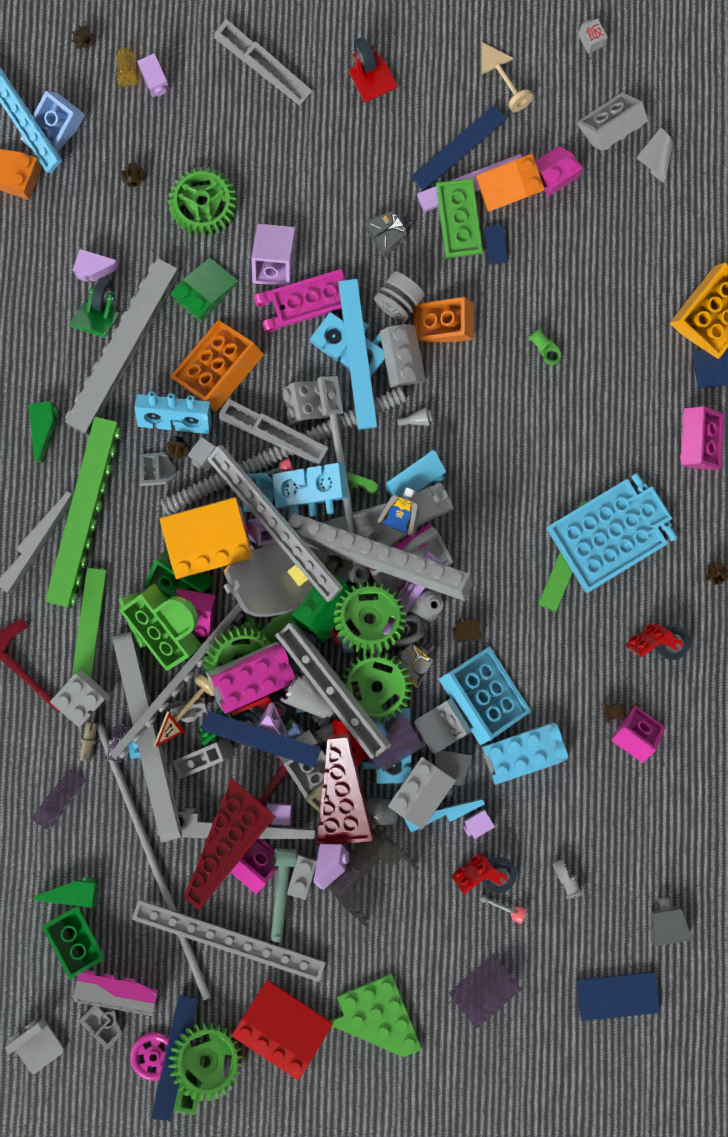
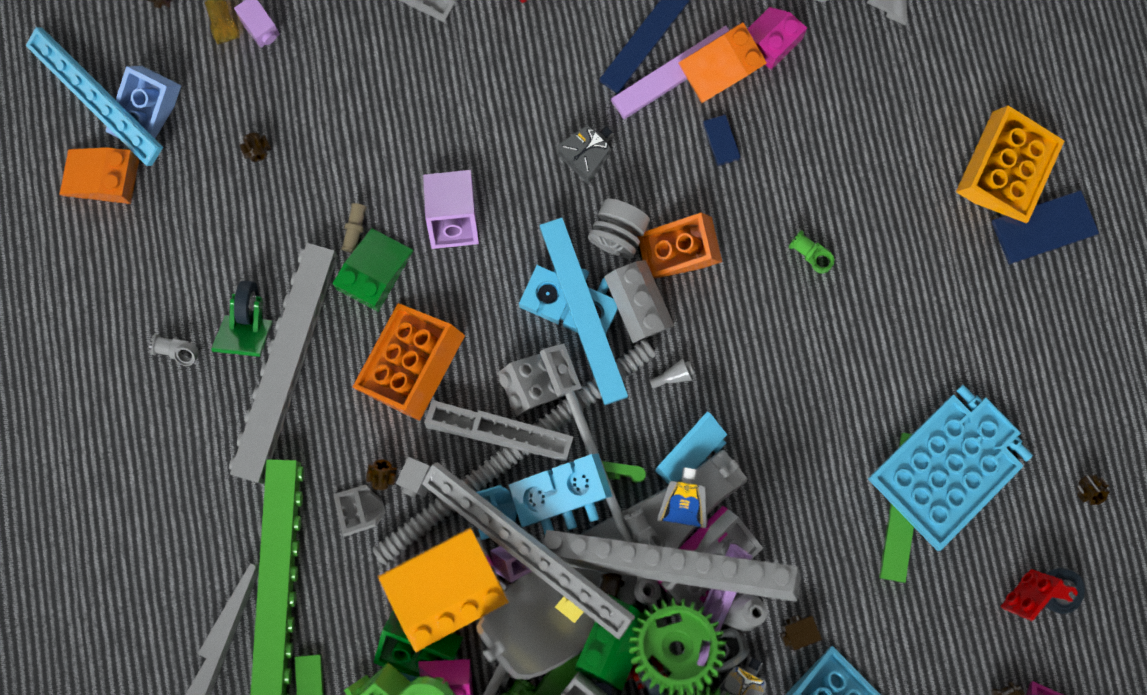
camera: 15 degrees left, 5 degrees down
green slope [28,401,59,463] -> none
lavender slope [73,249,119,282] -> none
medium azure piece [134,391,212,434] -> none
bright green gear [168,167,238,237] -> none
dark pink hinge [254,269,345,333] -> none
coral hinge [265,458,294,475] -> none
bright green tile [436,178,483,259] -> none
dark pink slope [680,406,724,470] -> none
none -> light grey connector [149,334,199,366]
none -> dark tan pin [341,203,367,253]

